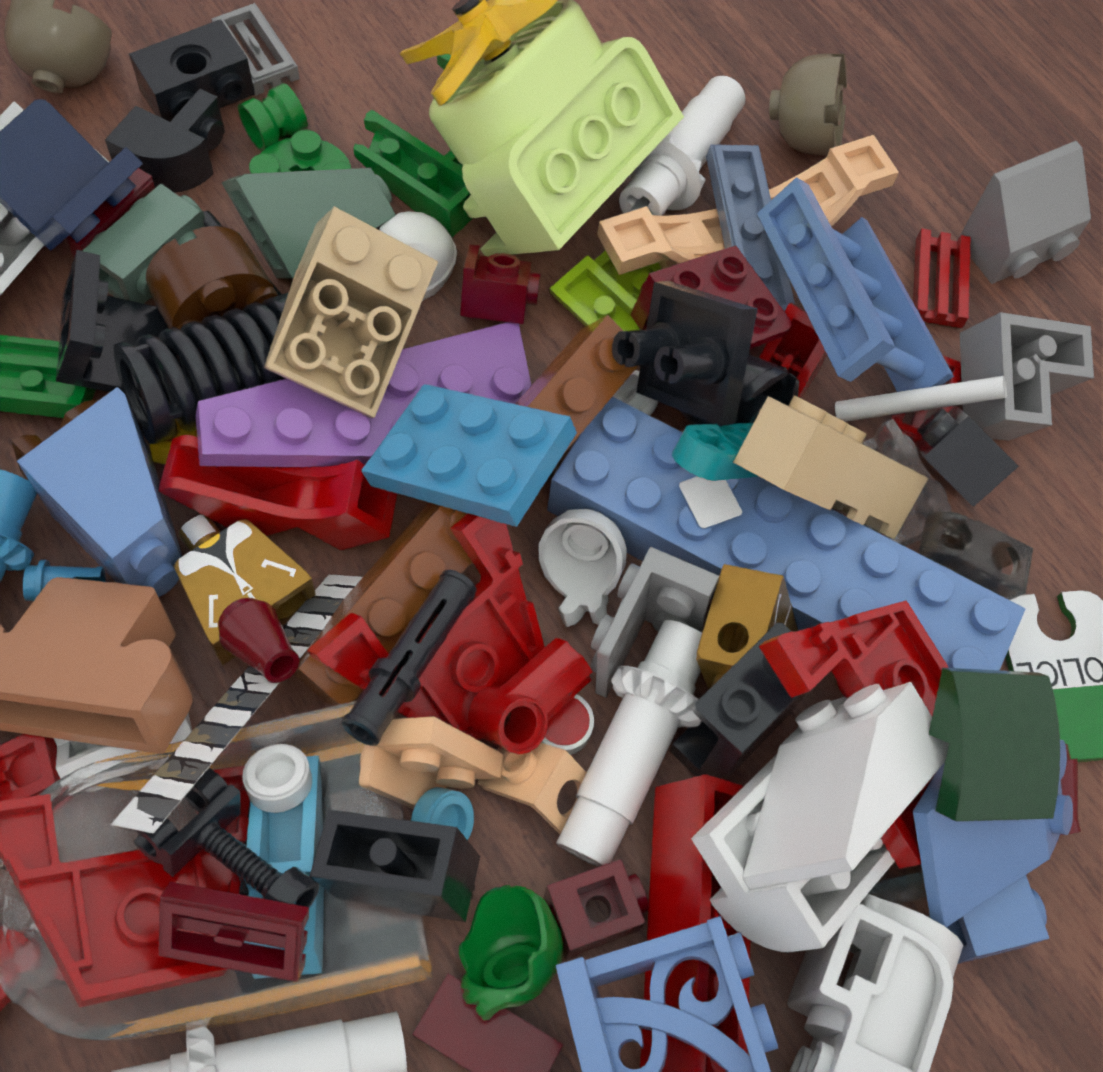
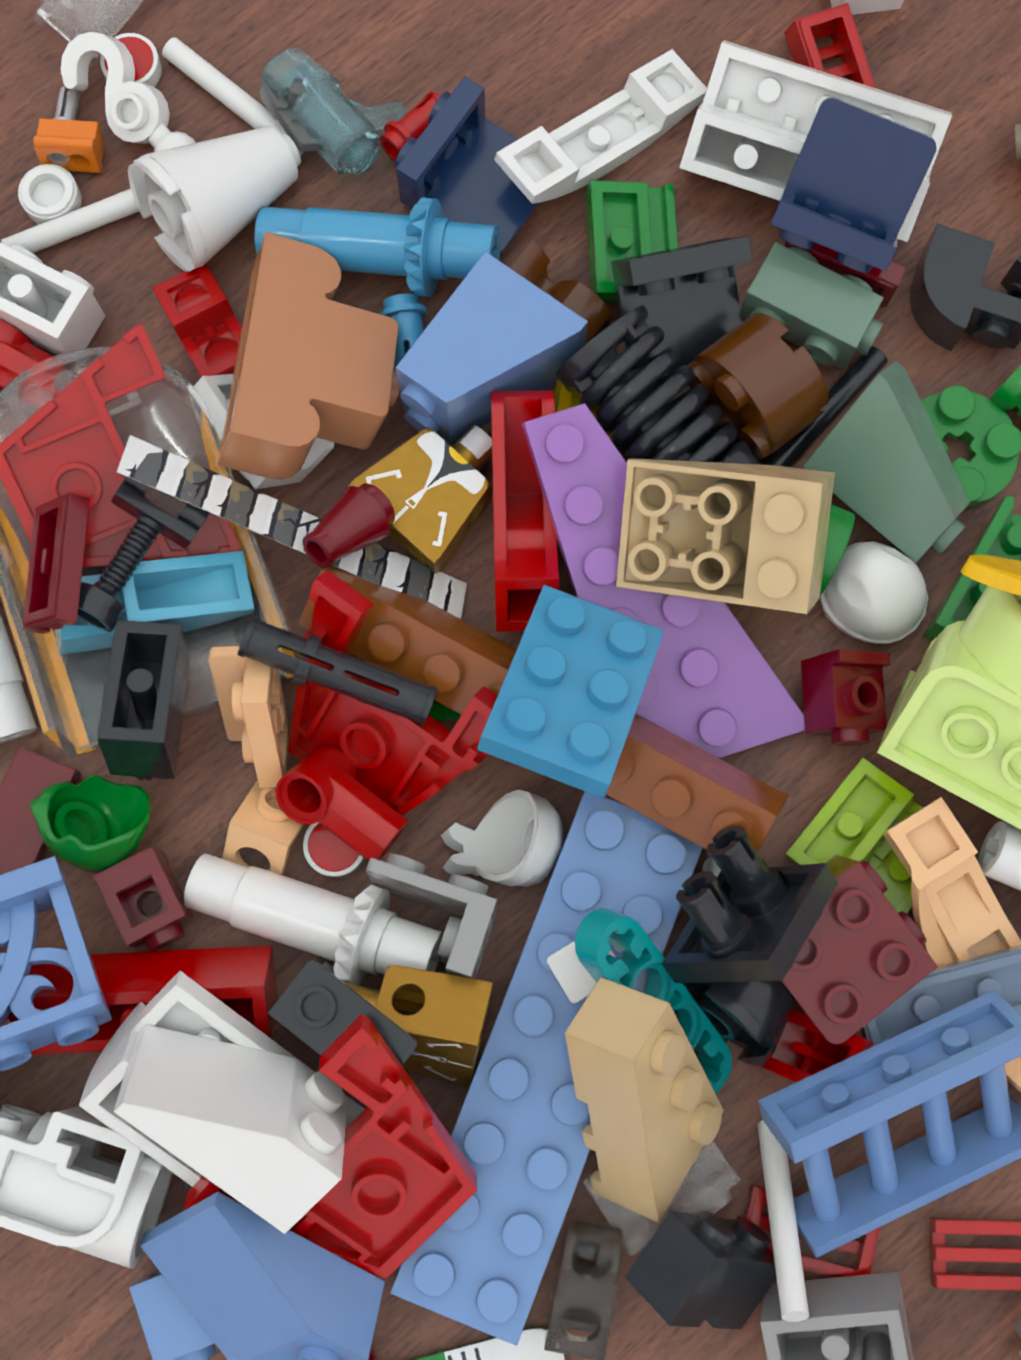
camera: 90 degrees right, 15 degrees up
white tile [242,744,312,813] -> none
medium azure tile [411,787,474,840] -> none
dark green slope [929,668,1060,822] -> none

